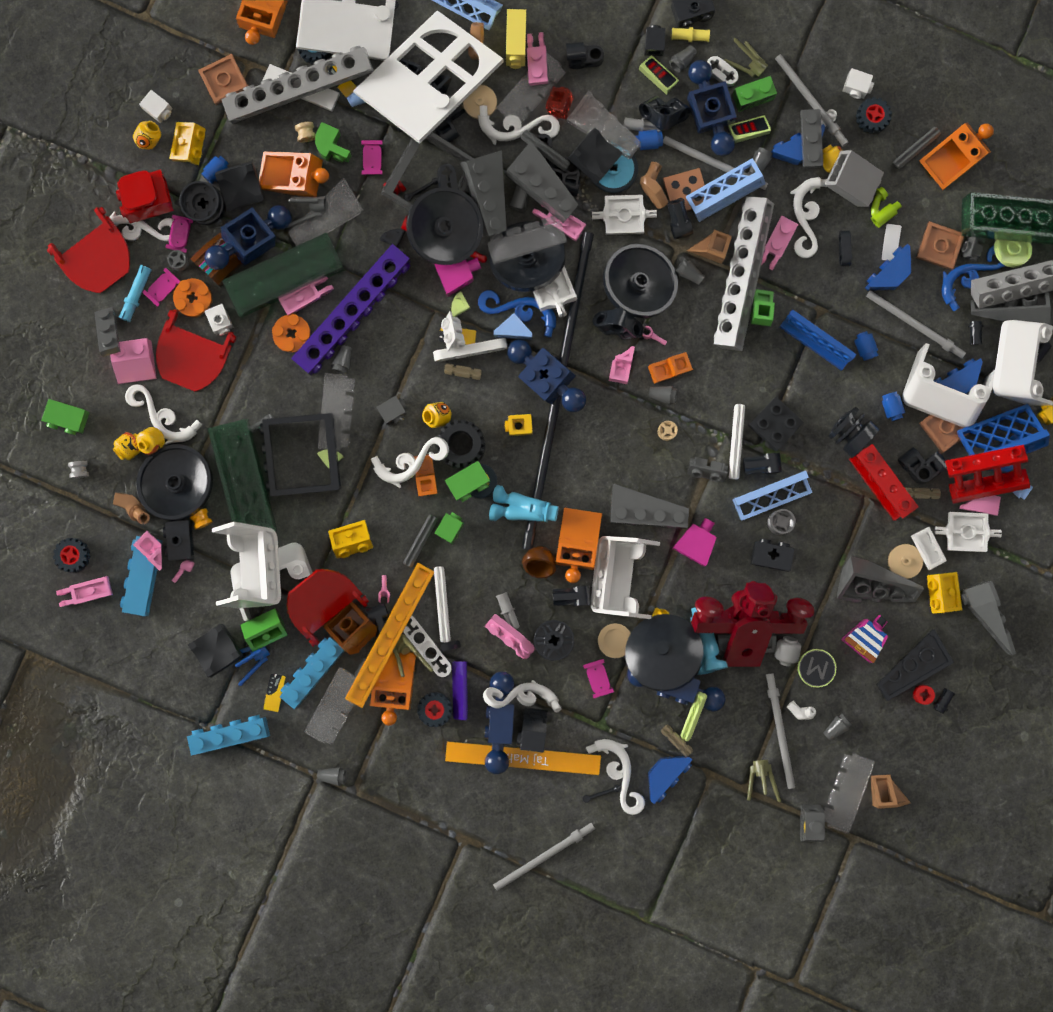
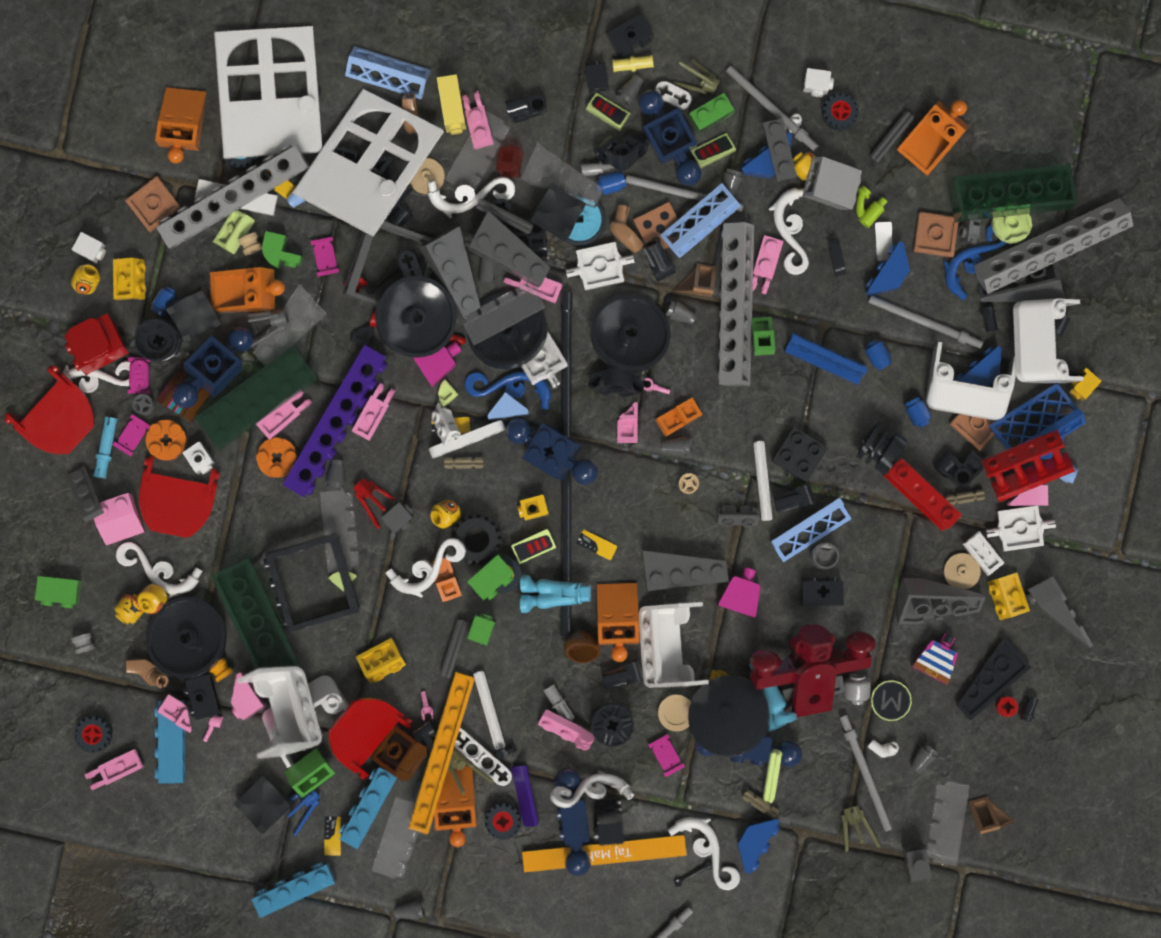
camera: 10 degrees left, 0 degrees up
none -> yellowish green slope [213,210,254,254]
none -> bright pink slope [231,672,267,720]
none -> bright pink hinge [352,383,395,441]
none -> red plant [353,478,395,529]
none -> slope [511,529,556,564]
none -> yellow sticker [577,530,617,560]

